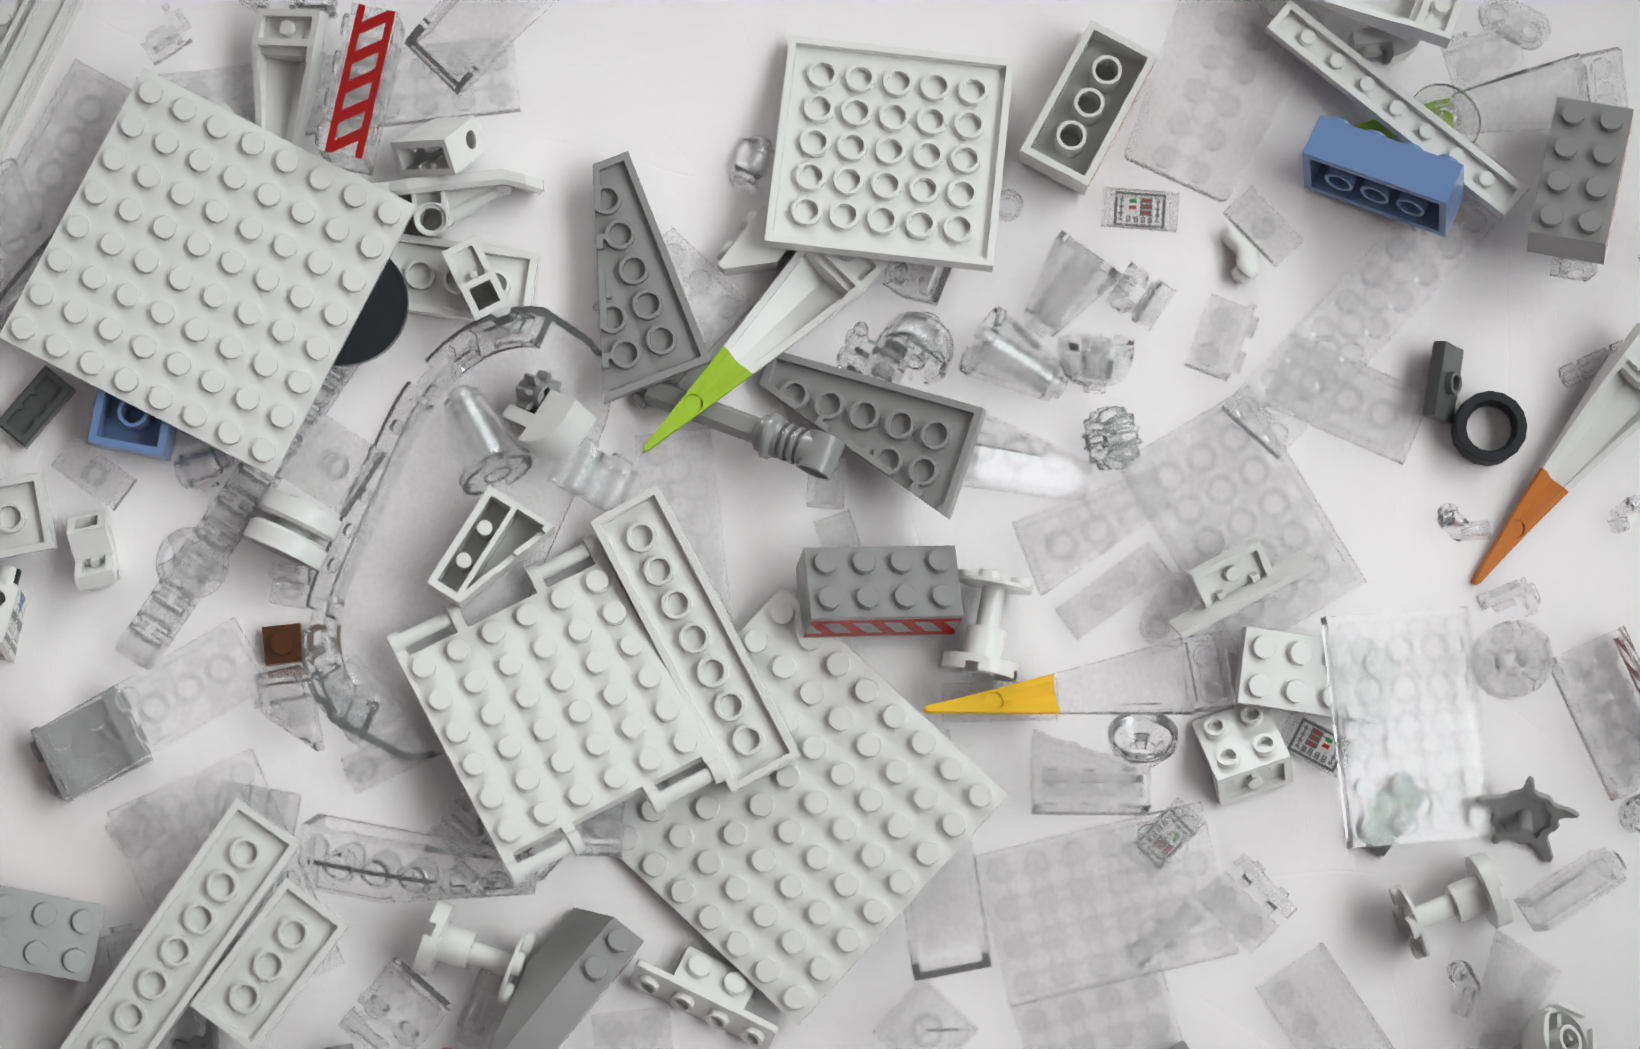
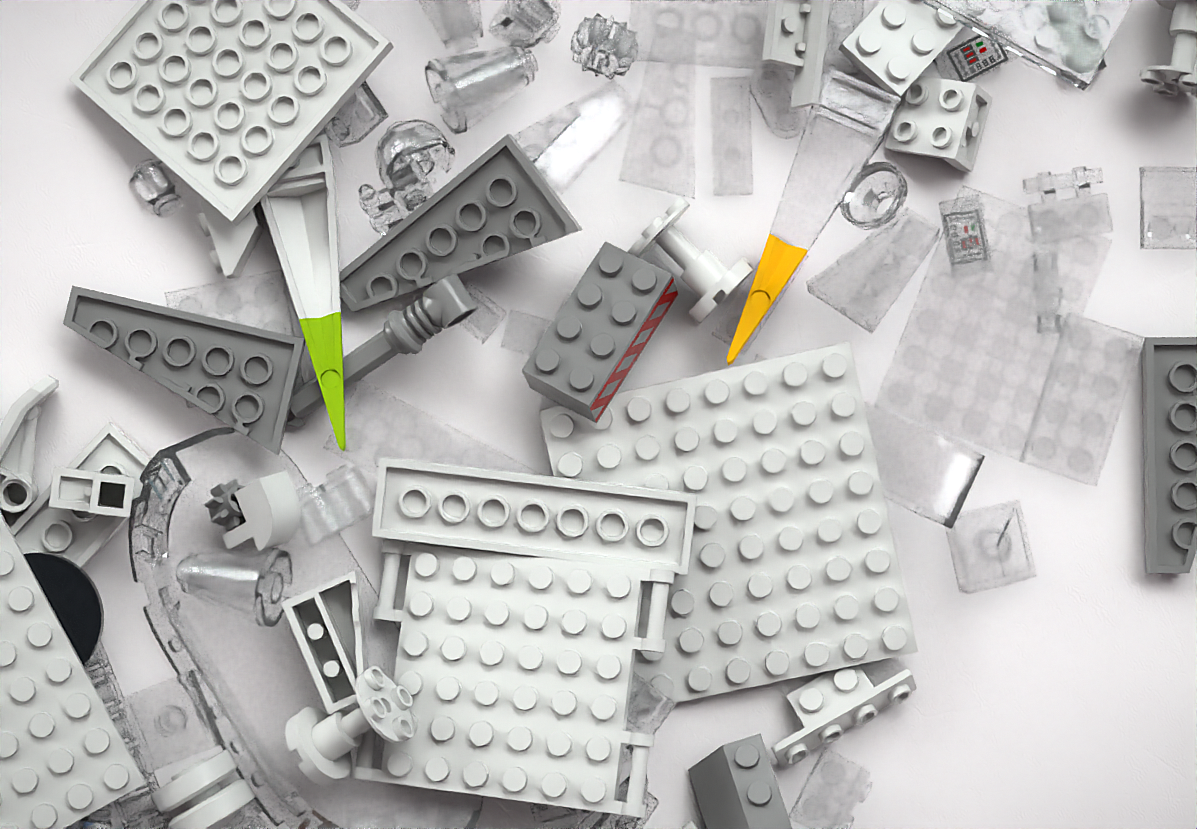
camera: 55 degrees left, 5 degrees up
none -> white piece [285,666,414,786]

